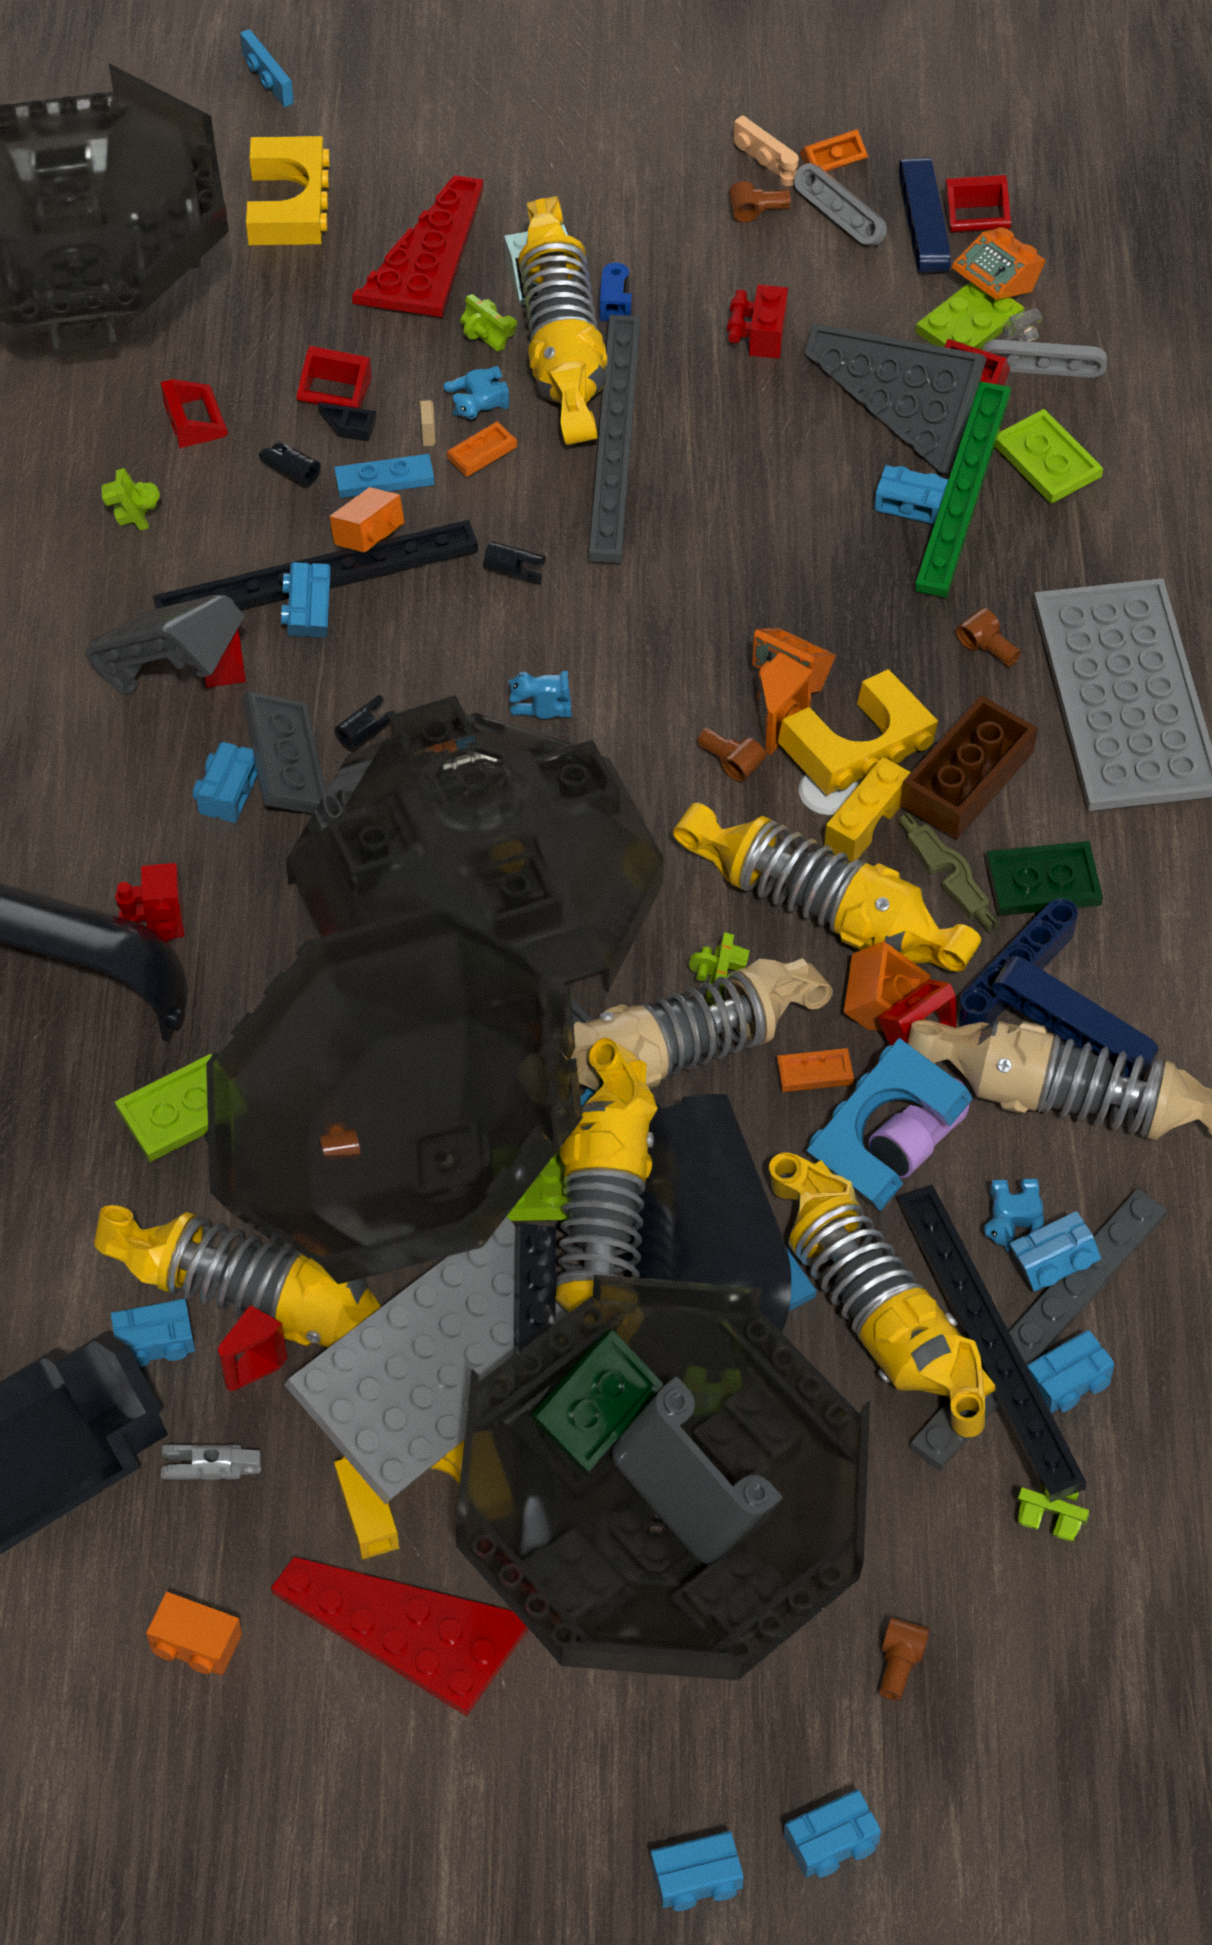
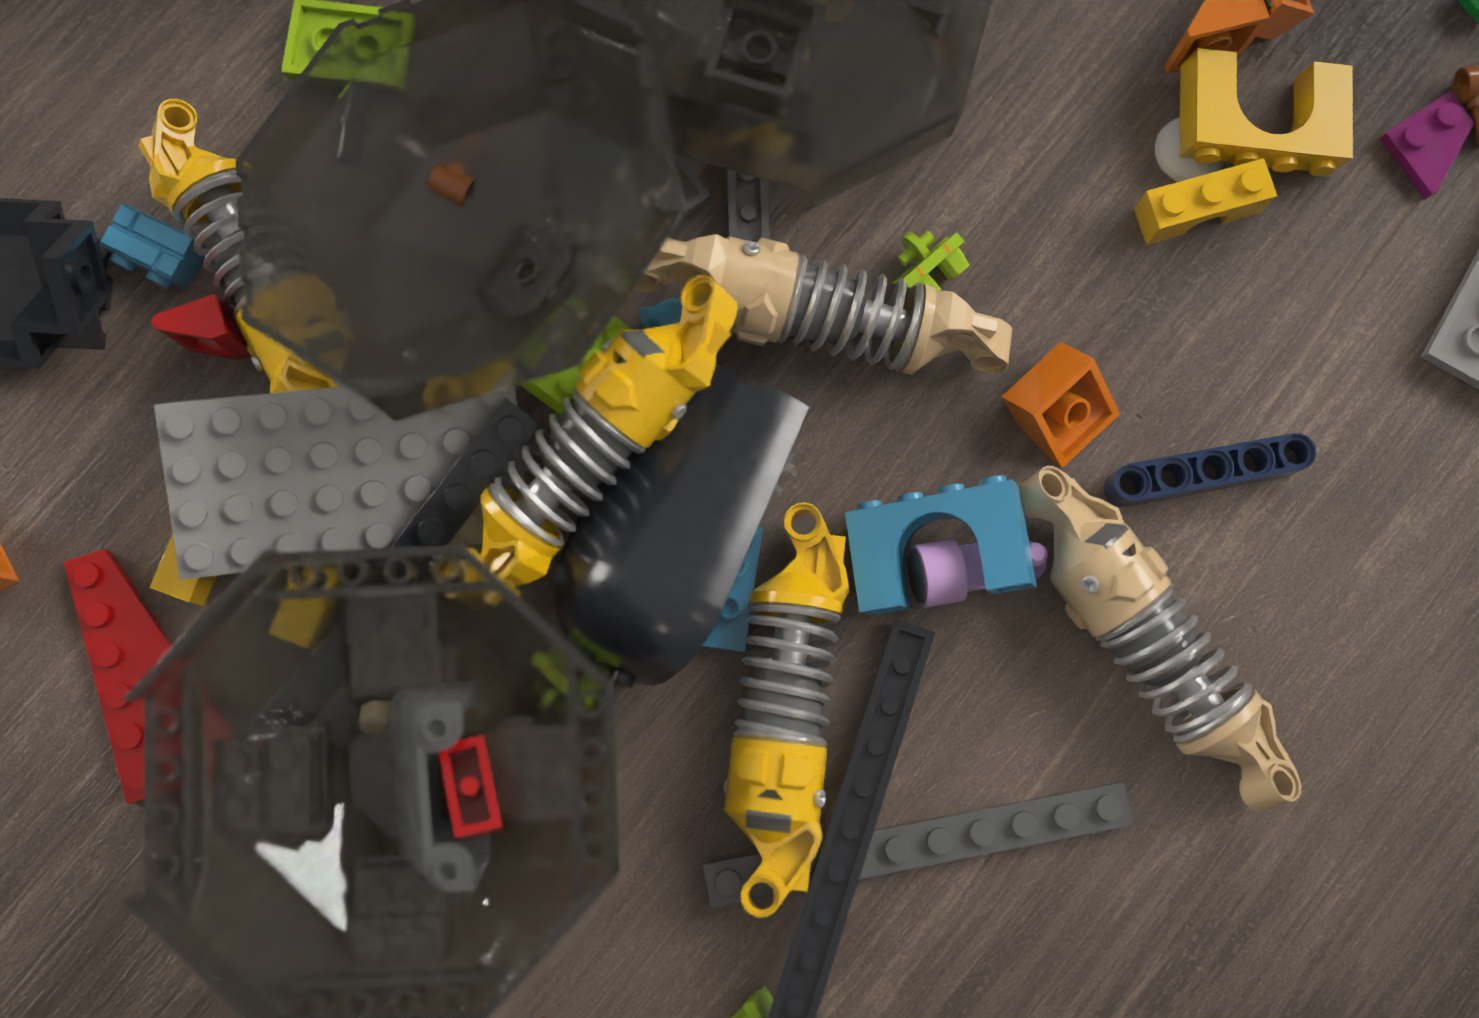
camera: 40 degrees right, 25 degrees up
light grey hinge [161,1444,261,1480] -> none
dark green plate [530,1329,664,1472] -> none
yellow piece [673,803,981,972] -> none
dark orange pin [697,728,766,782] -> none
orange plate [777,1048,854,1093] -> none
red tile [877,979,957,1045] -> none
olive piece [898,813,1000,932] -> none
reddish brown brick [900,695,1038,840] -> none
dark azure animal [984,1178,1044,1252] -> none
dark green plate [986,841,1103,916] -> none
dark blue beam [991,956,1159,1080] -> none
dark azure brick [1010,1211,1101,1292] -> none
dark azure brick [1026,1330,1114,1413] -> none
none -> dark tan tile [359,700,390,738]
none -> red brick [438,735,503,842]
none -> magenta wing [1379,91,1474,200]

